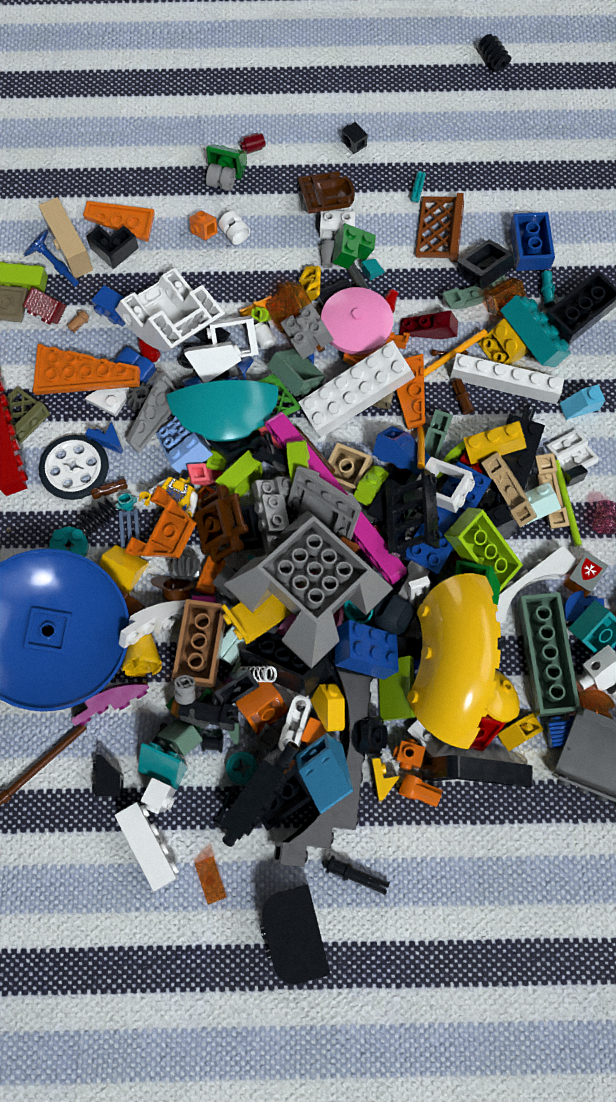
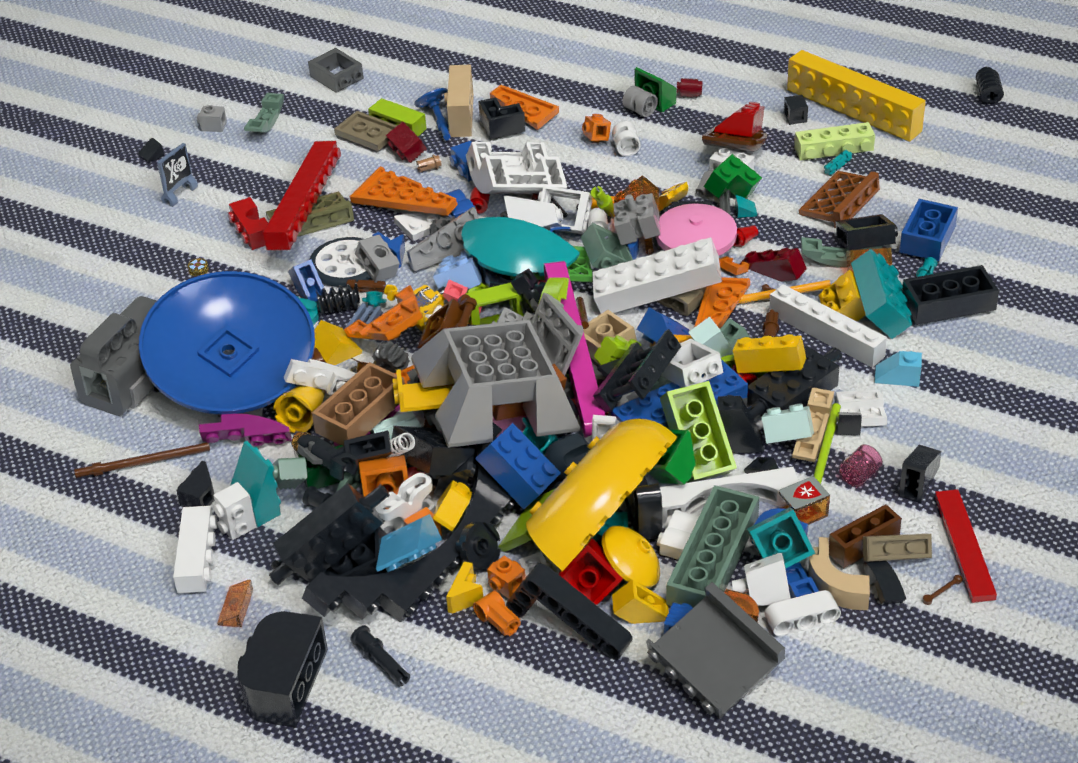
camera: 30 degrees right, 30 degrees down
light grey wheel [174,675,195,705] -> none
tan slope [482,452,537,527] -> none
none -> blue slope [288,259,324,302]
none -> light grey brick [355,235,400,282]
none -> white brick [657,510,699,560]
none -> light aqua brick [688,317,733,357]
none -> red slope [714,102,765,137]
none -> black slope [744,457,779,474]
none -> yellow brick [787,50,926,142]
none -> yellowish green brick [794,122,875,160]

